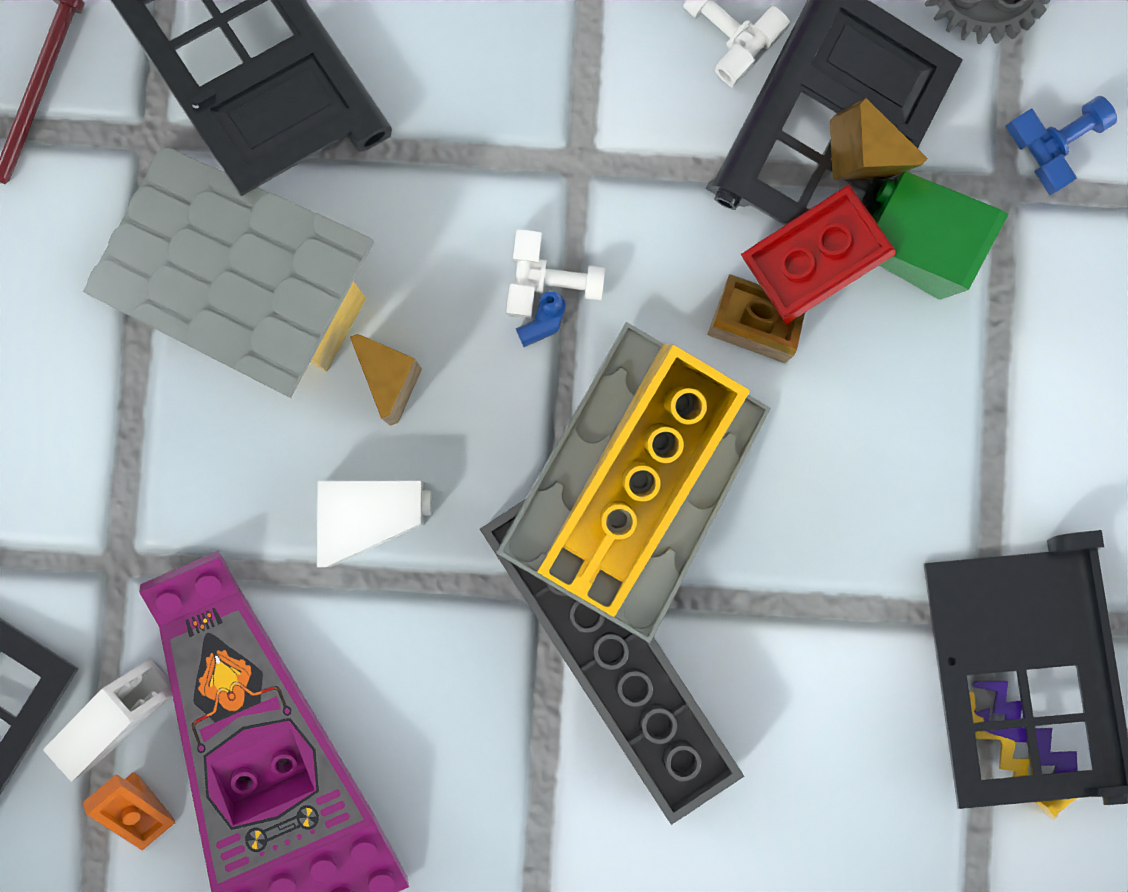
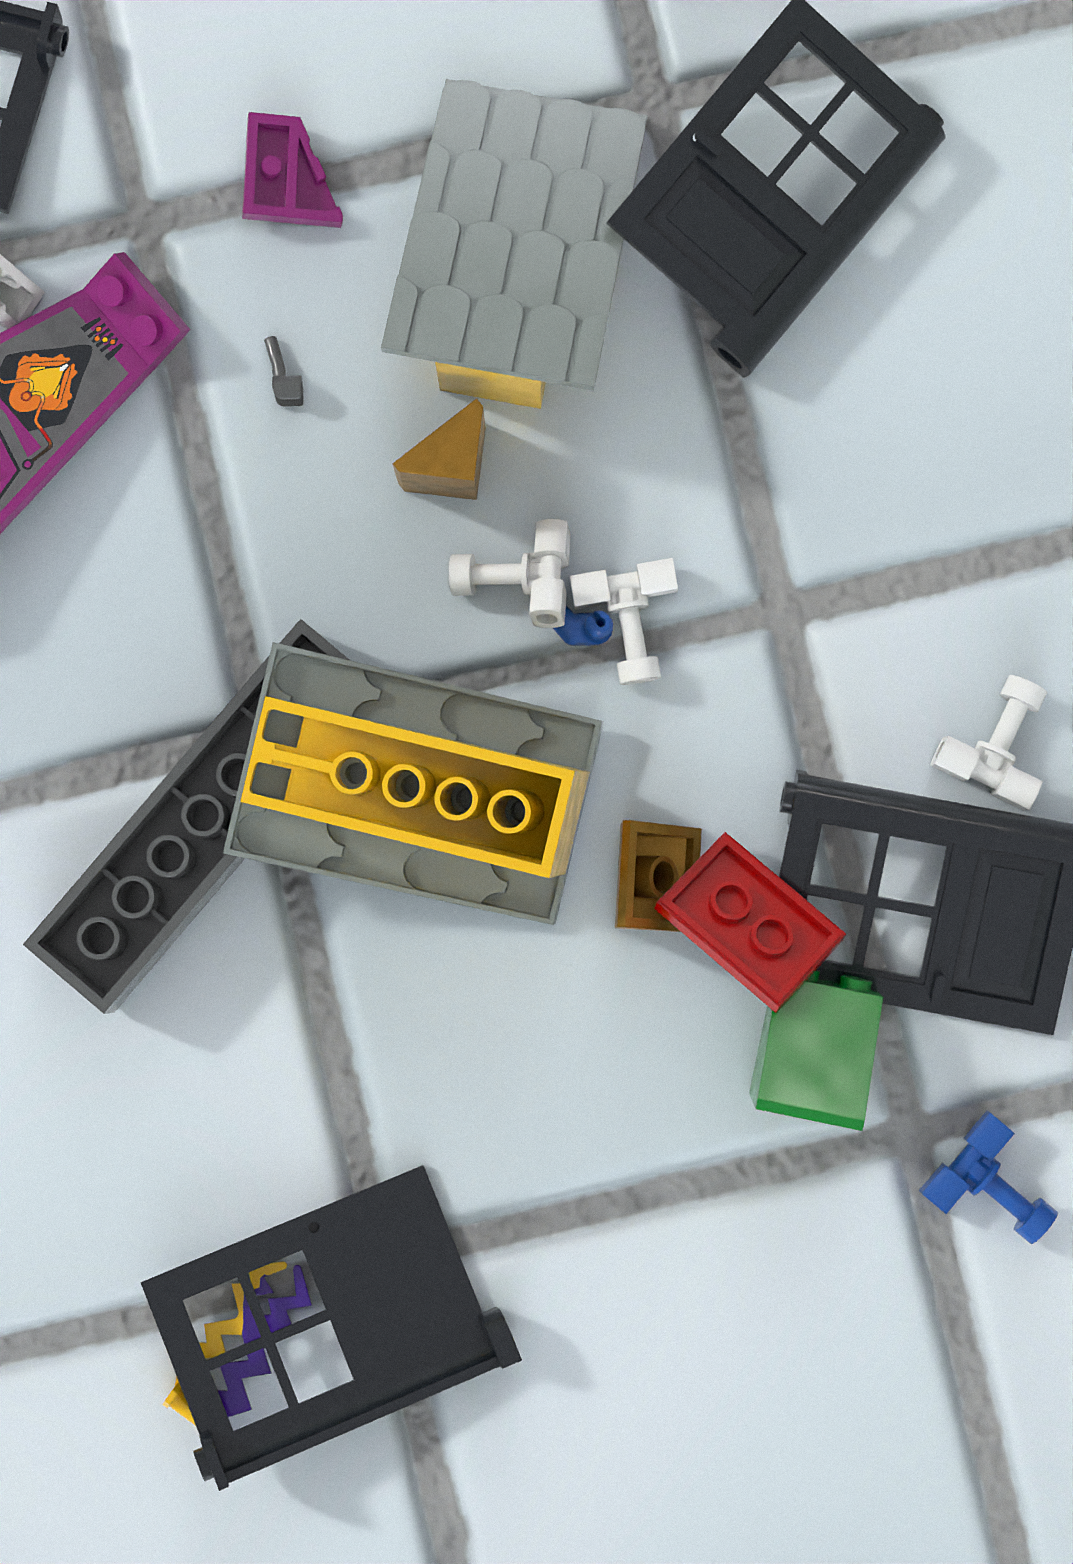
camera: 80 degrees right, 0 degrees up
white slope [317,481,432,567] -> none
pearl gold slope [830,98,928,180] -> none
none -> magenta wing [242,112,343,228]
none -> dark grey hand [264,336,304,407]
none -> white bar [449,519,571,628]

